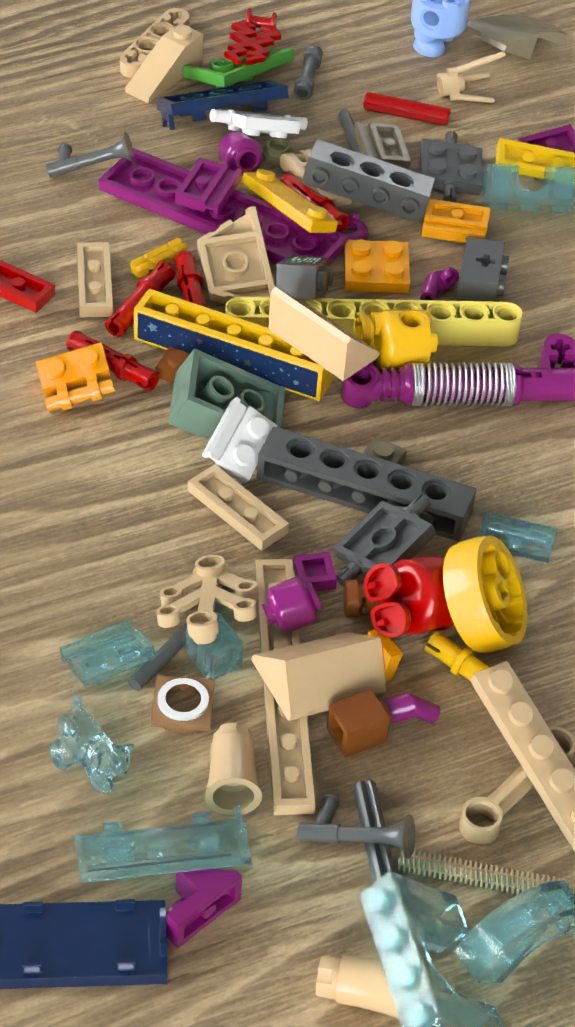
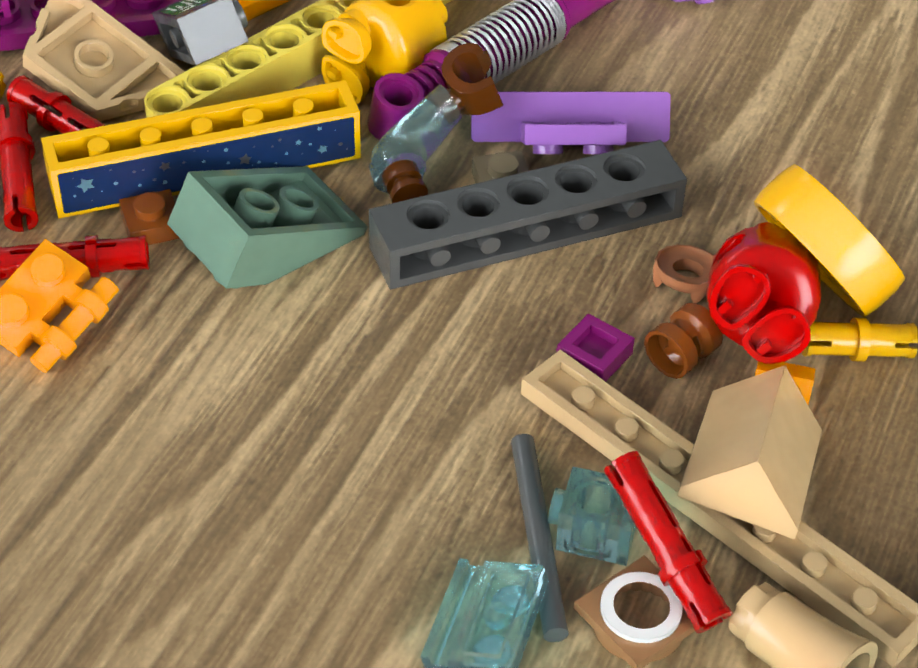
camera: 40 degrees left, 0 degrees up
tan plant [156,555,259,644] -> none
tan plate [188,464,289,551] -> none
white plate [202,397,278,484] -> none
magenta head [262,577,322,633] -> none
slope [268,286,380,381] -> none
dark orange brick [327,689,392,758] -> none
dark grey plate [333,493,437,587] -> none
magenta arm [382,693,441,724] -> none
clear light blue panel [479,512,558,564] -> none
none -> piece [369,42,503,203]
none -> medium lavender bracket [471,91,671,155]
none -> red pin [604,451,732,634]

